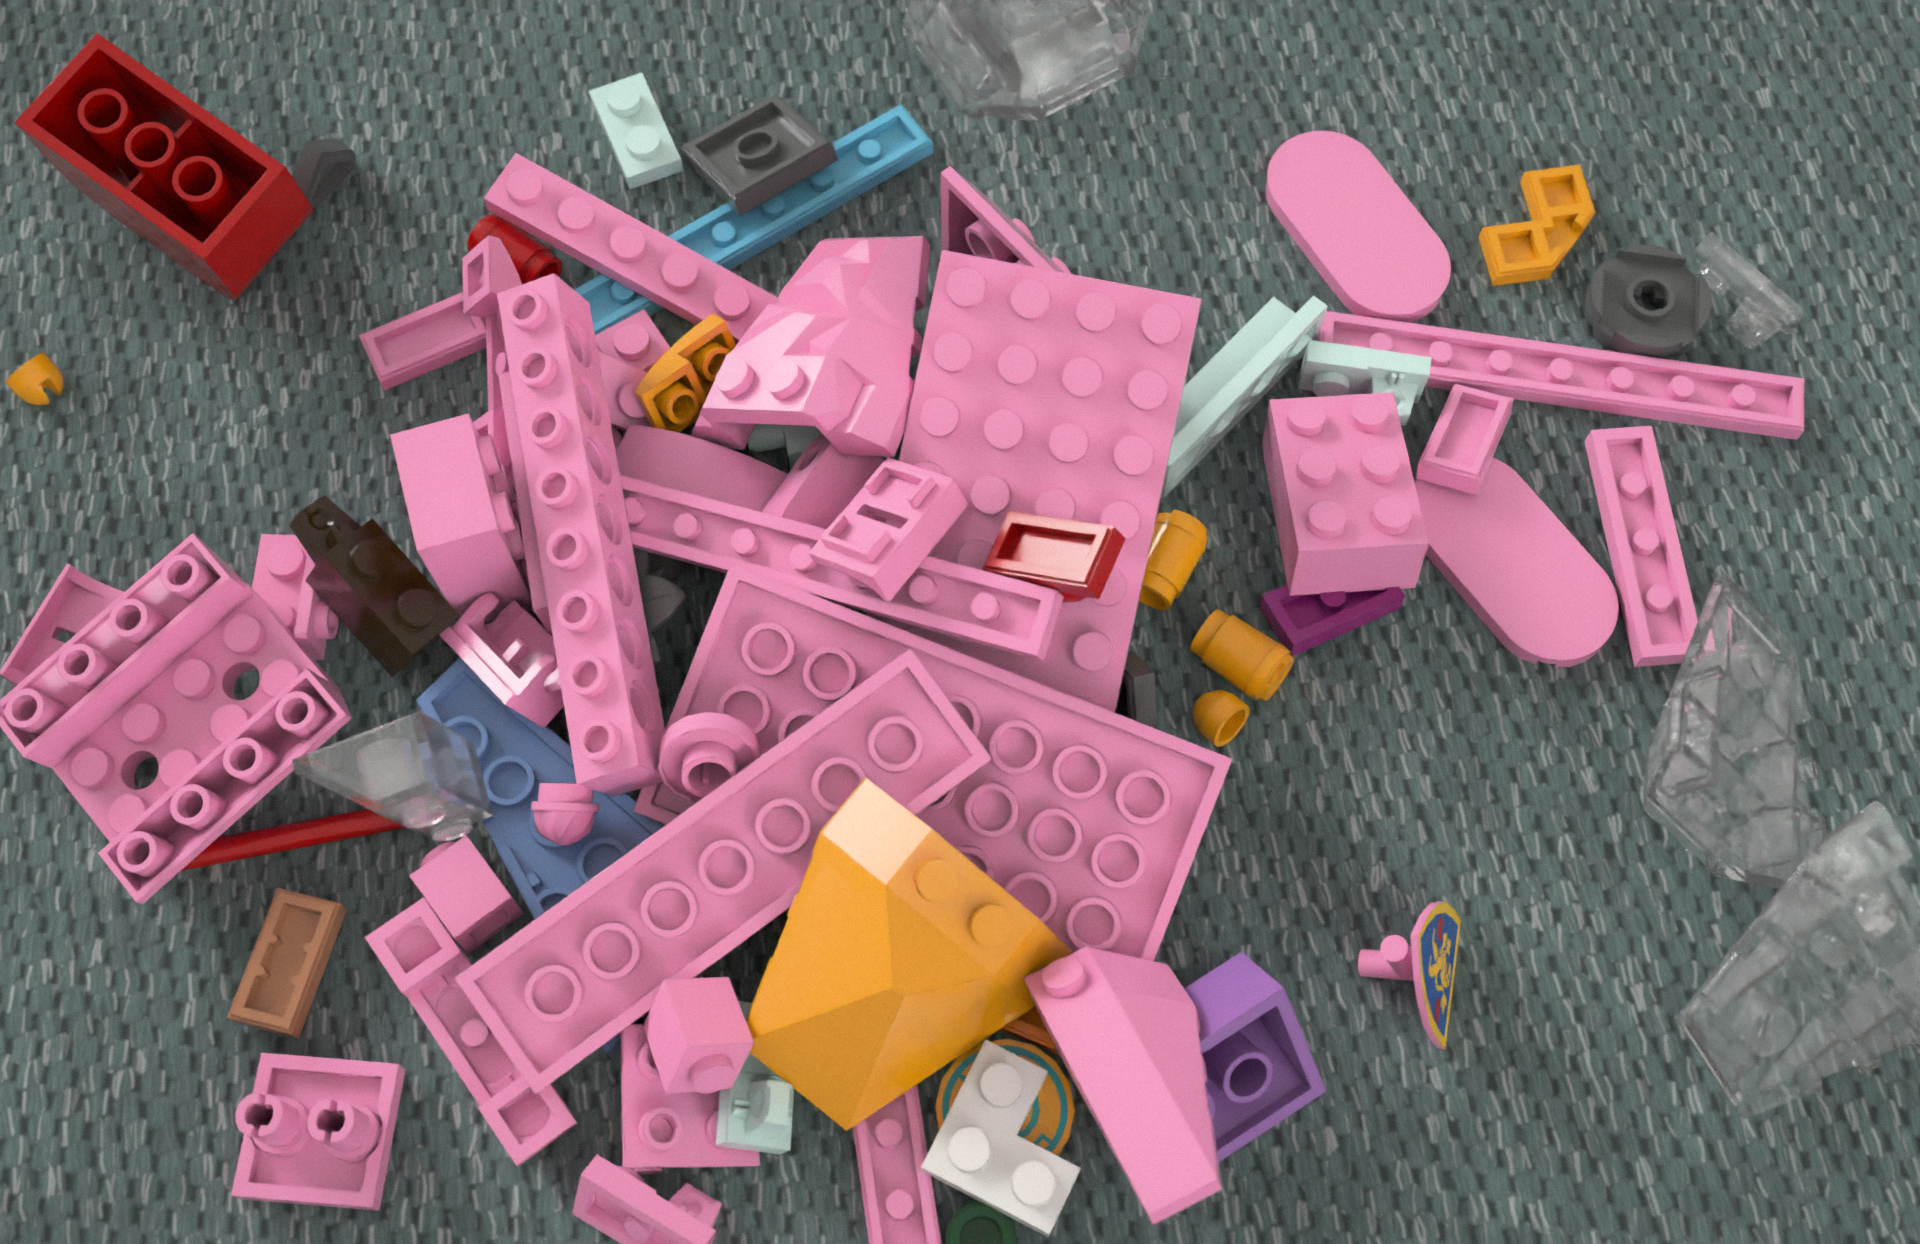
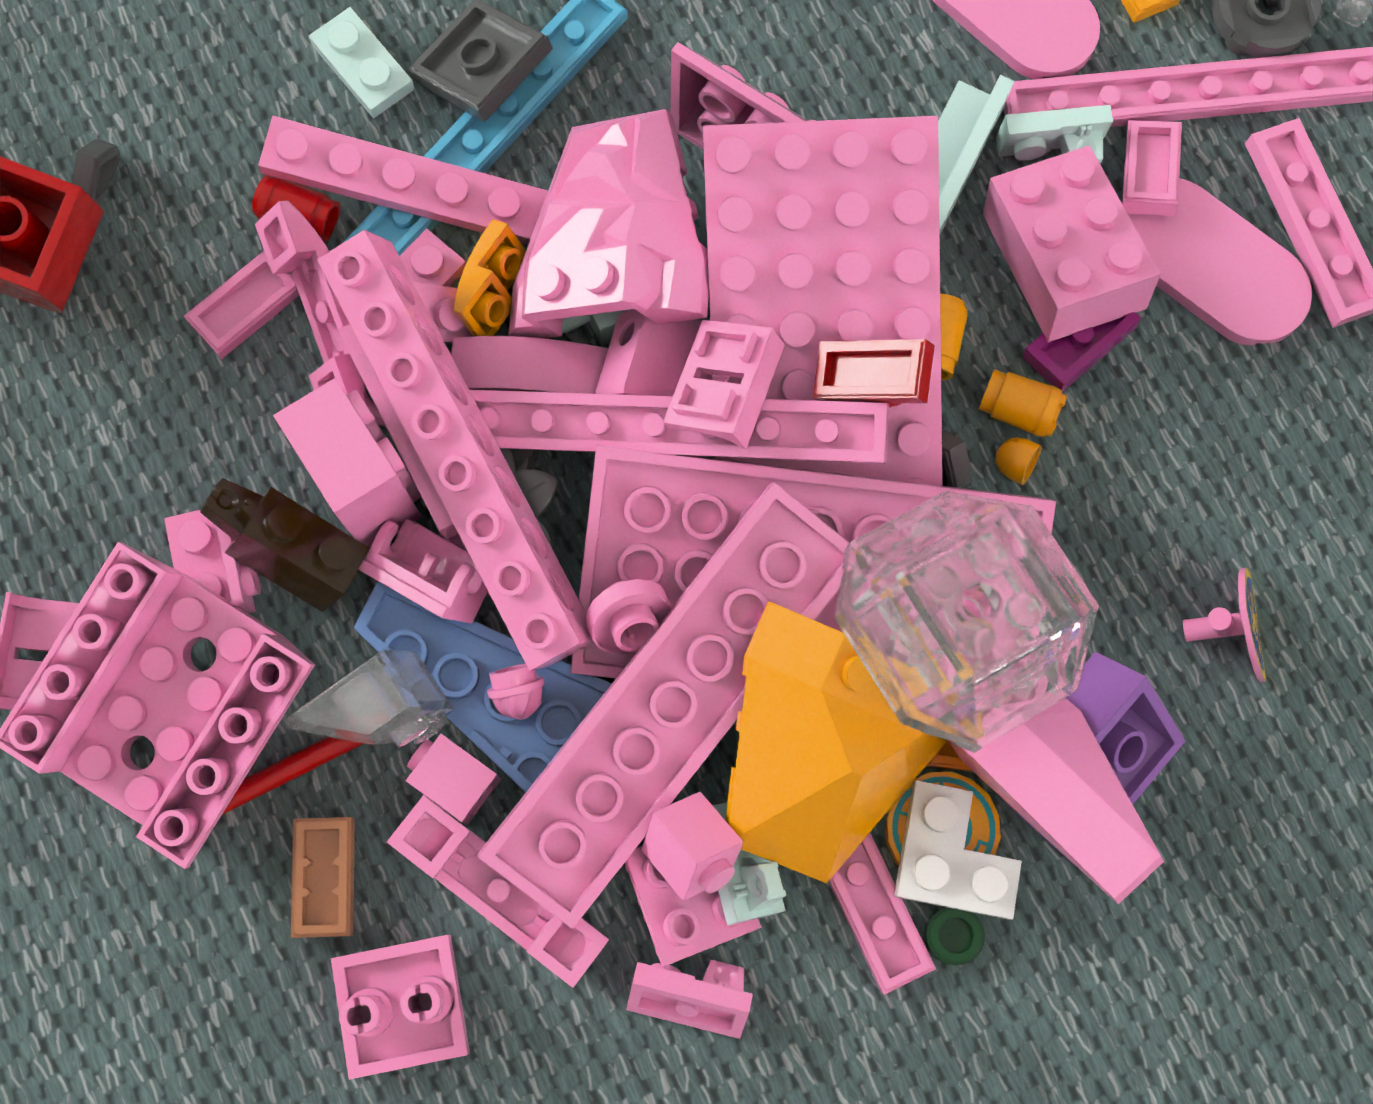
camera: 20 degrees left, 10 degrees up
none -> clear piece [835,491,1099,753]

